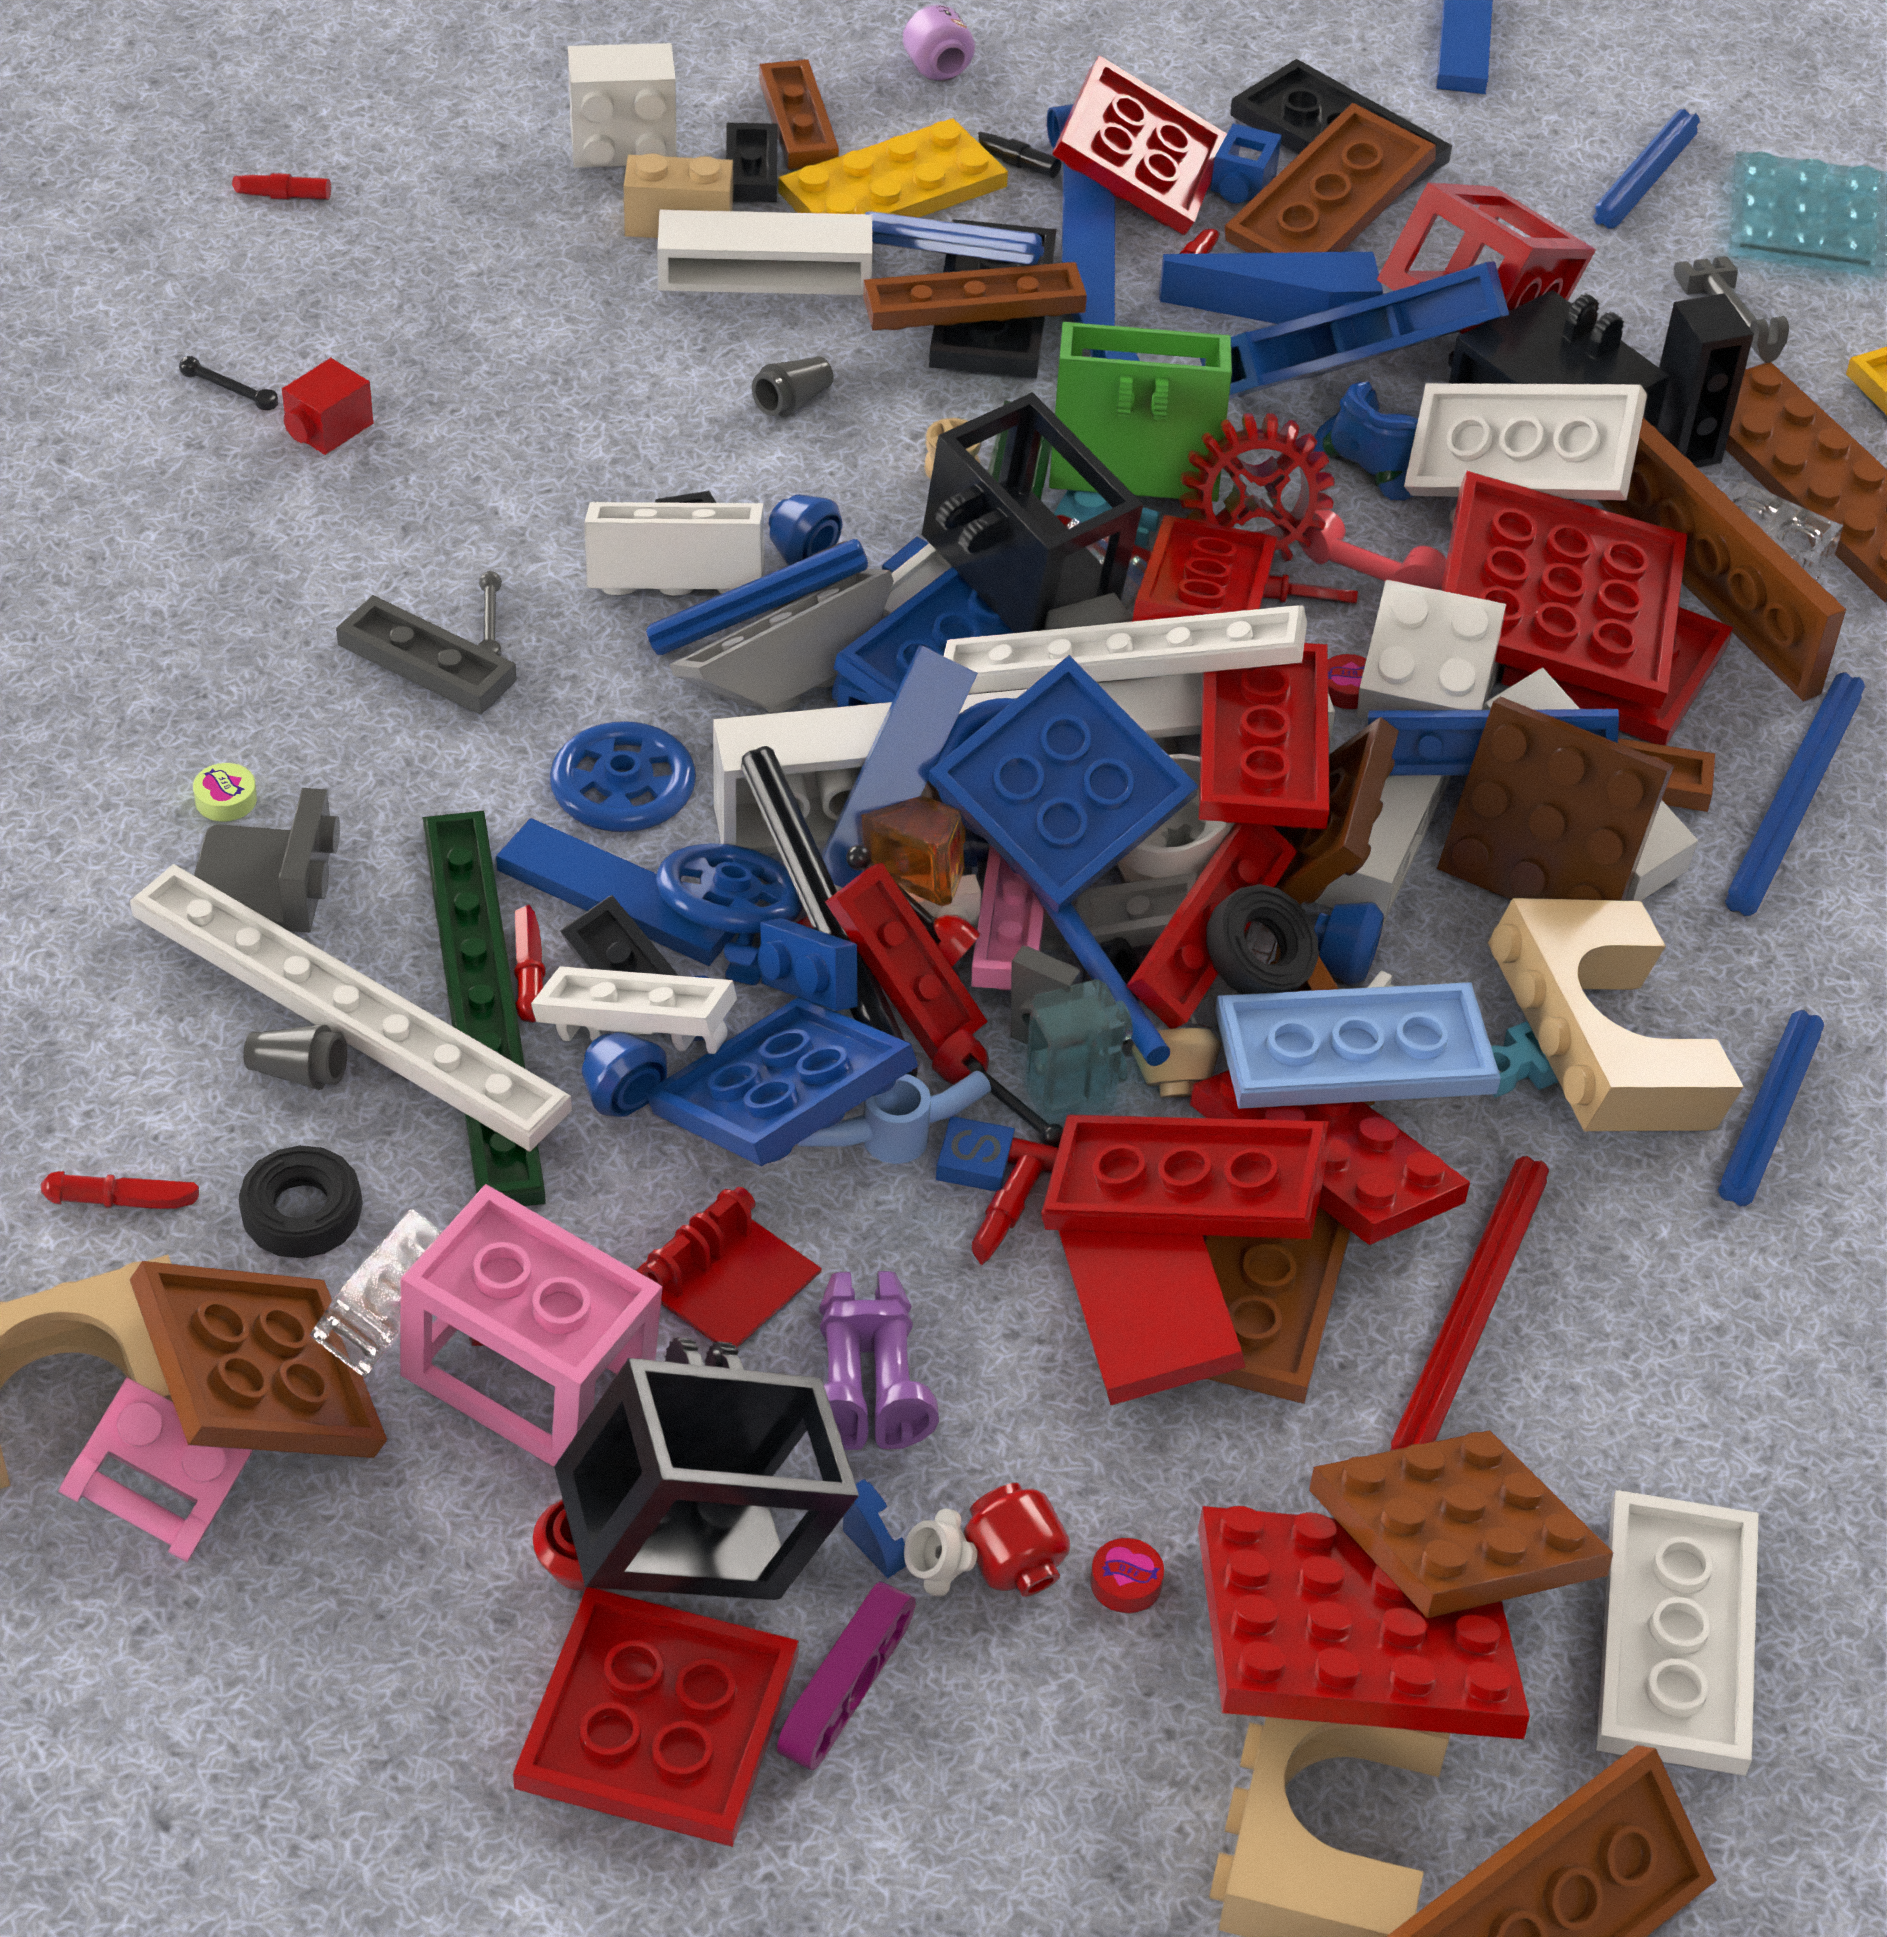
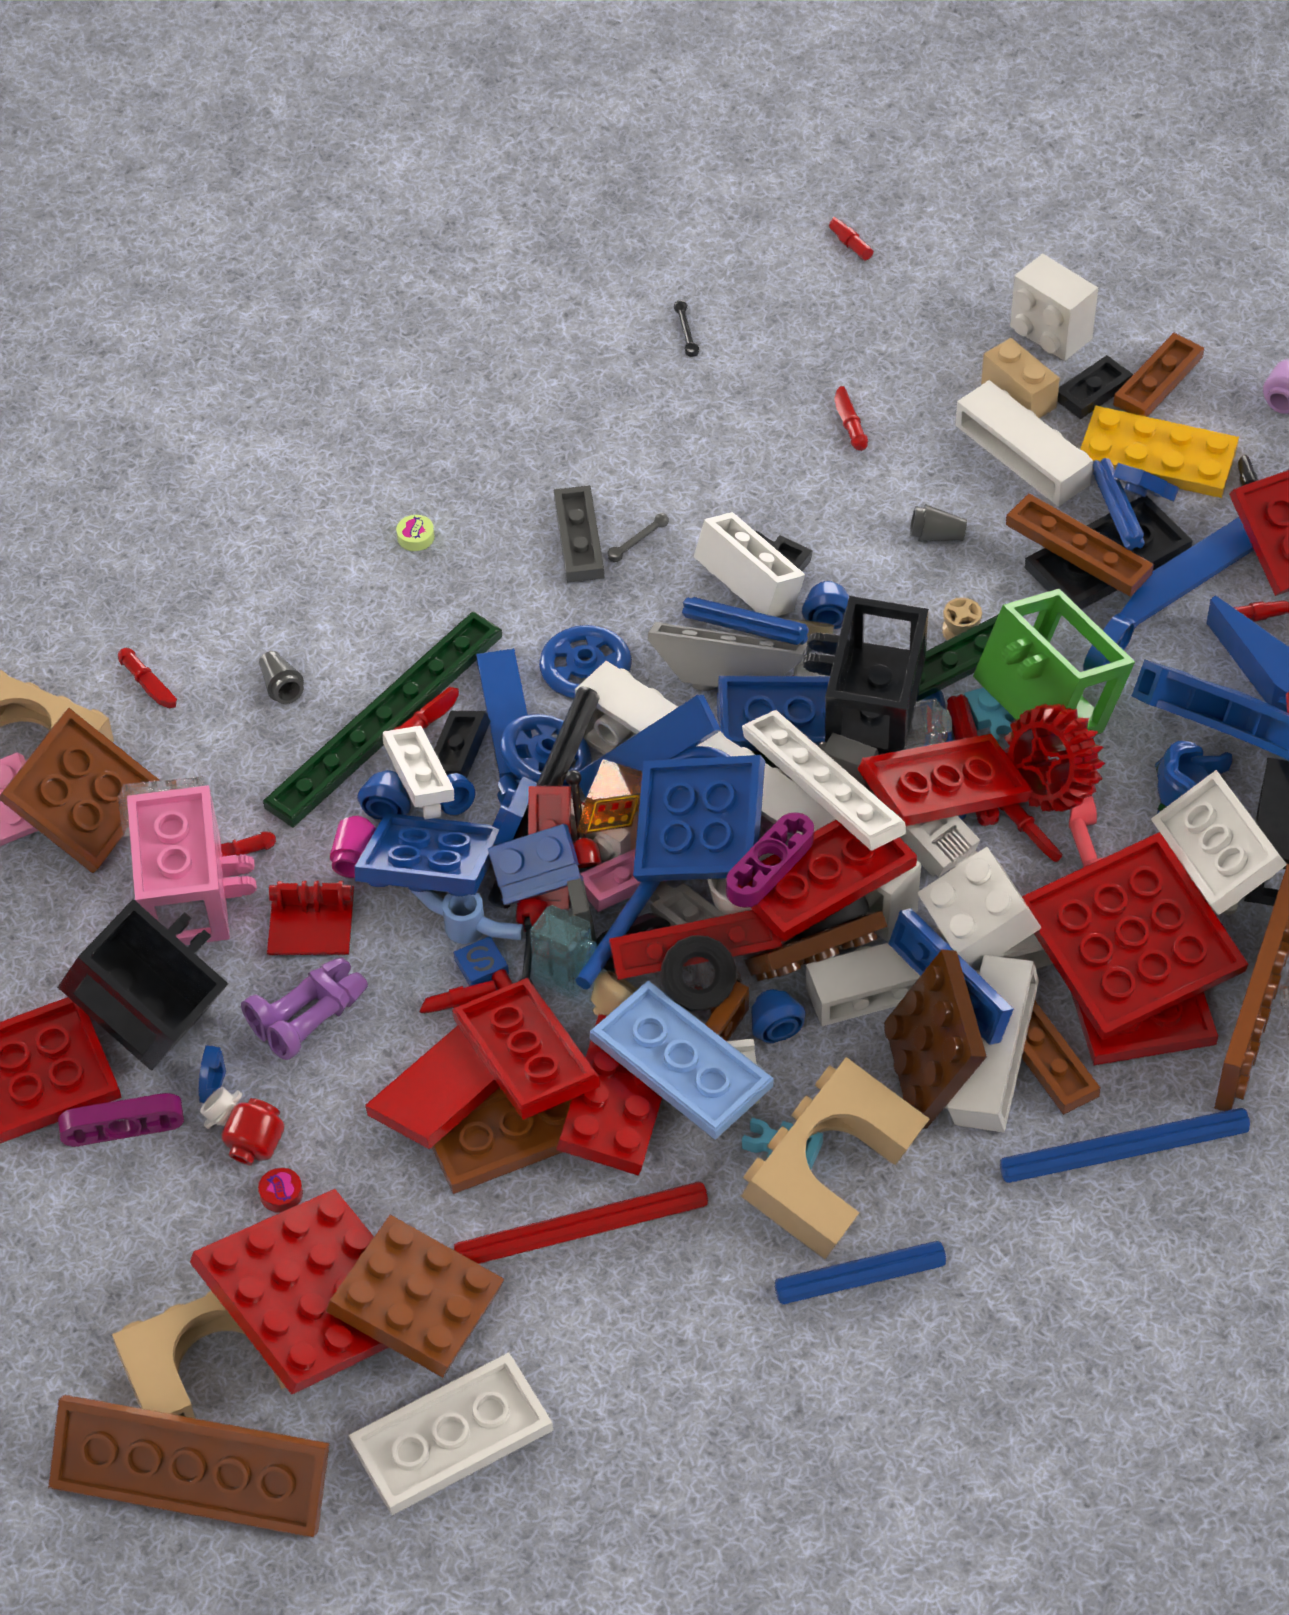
camera: 55 degrees right, 5 degrees up
white tile [130,864,572,1152] -> none
dark grey bracket [194,788,340,933] -> none
black tyre [238,1145,363,1258] -> none
red brick [282,357,374,455] -> none
none -> dark pink brick [330,816,376,878]
none -> blue plate [488,824,584,905]
none -> magenta beam [726,812,814,907]
none -> red piece [834,386,868,451]
none -> blue plate [1113,463,1179,502]

